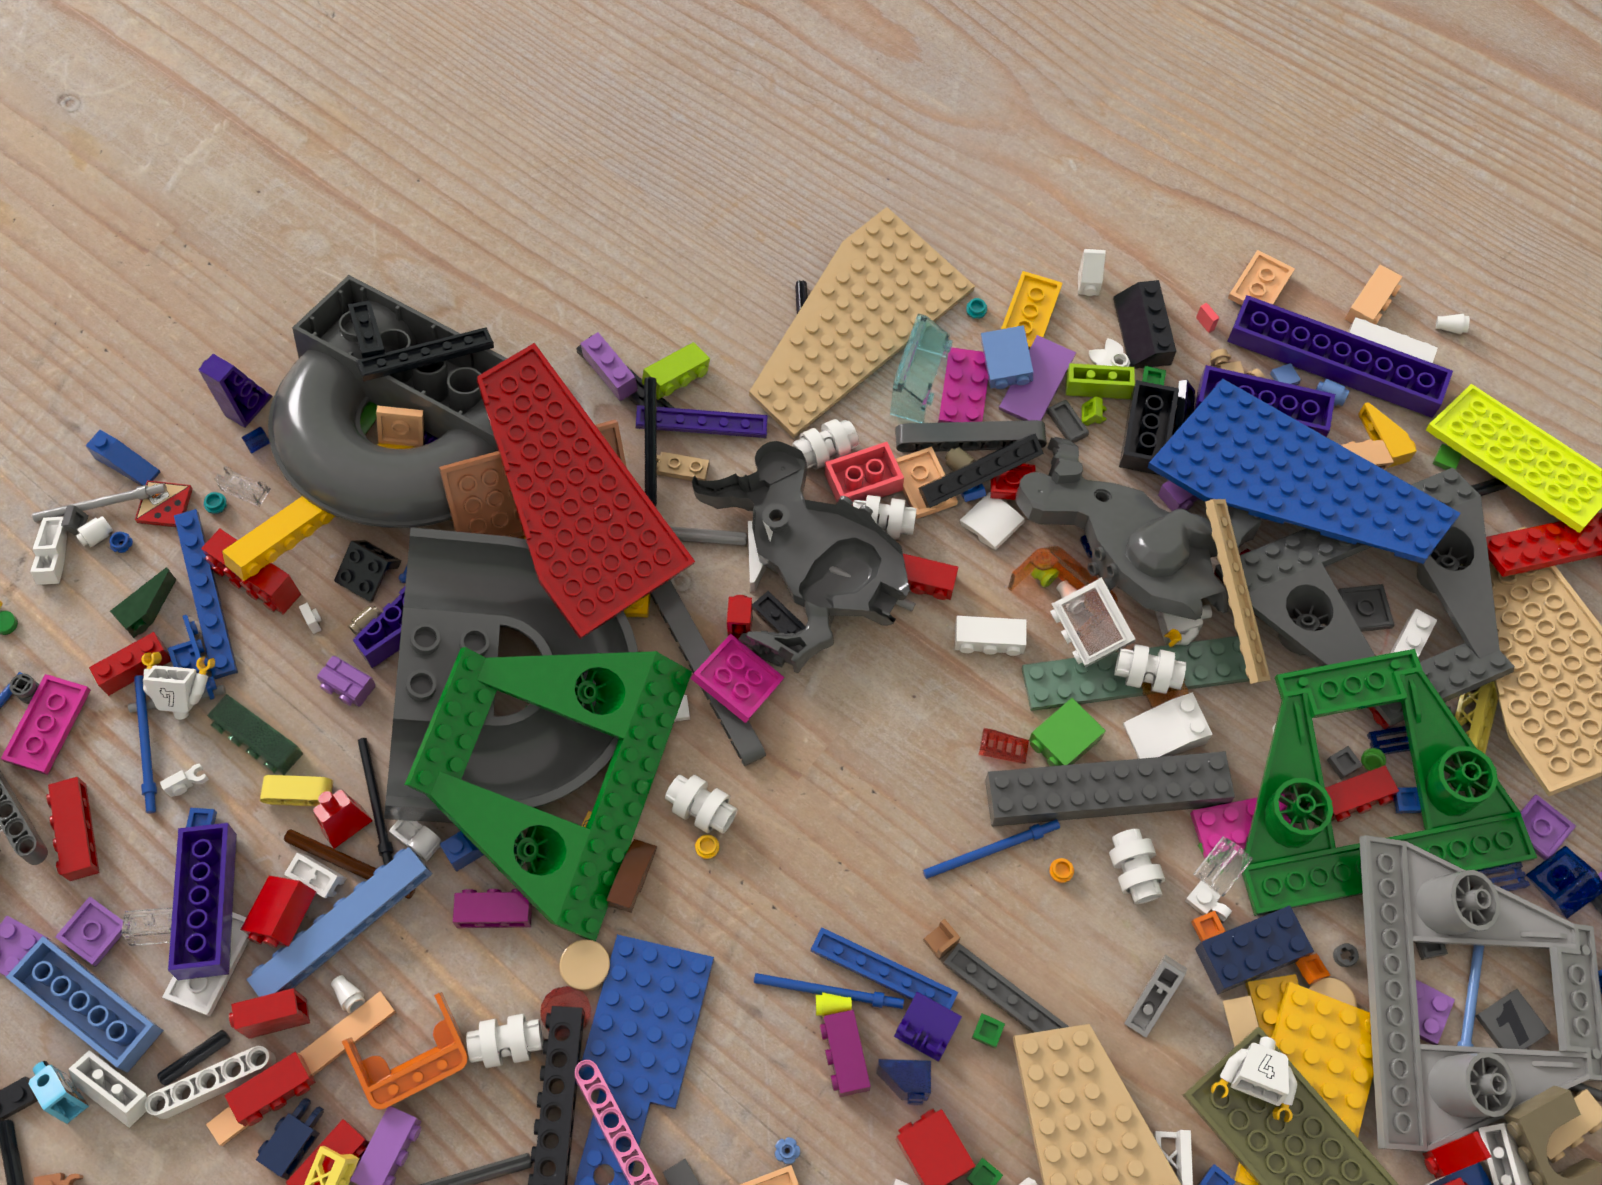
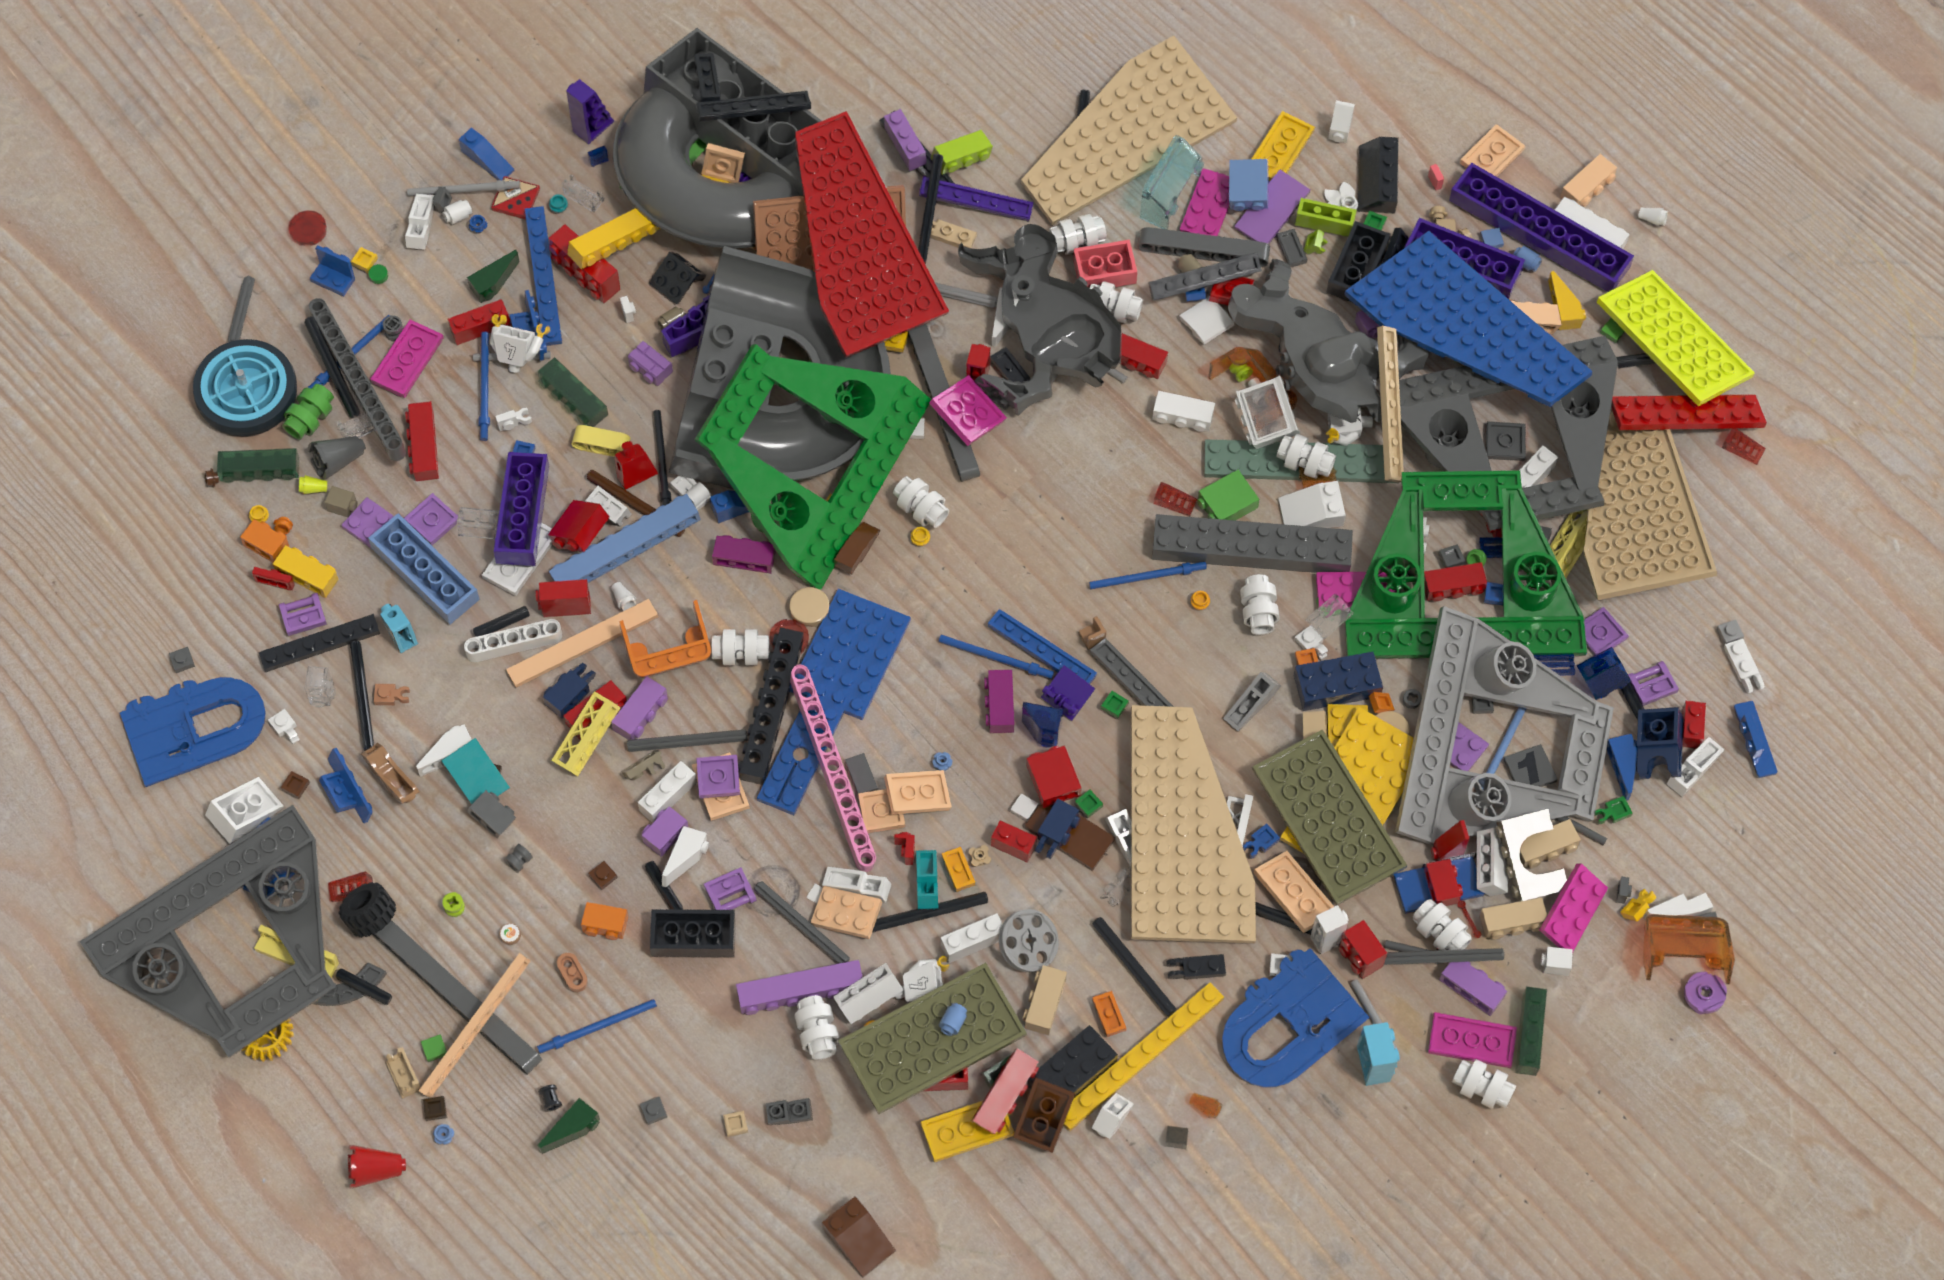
camera: 10 degrees right, 0 degrees up
white brick [69,1050,147,1128] -> none
red brick [224,1051,316,1126] -> none
neon yellow cone [816,992,852,1018] -> none
light nougat plate [896,447,958,519] -> none
teal plate [966,298,987,319] -> none
white torso [1211,1037,1297,1122] -> none

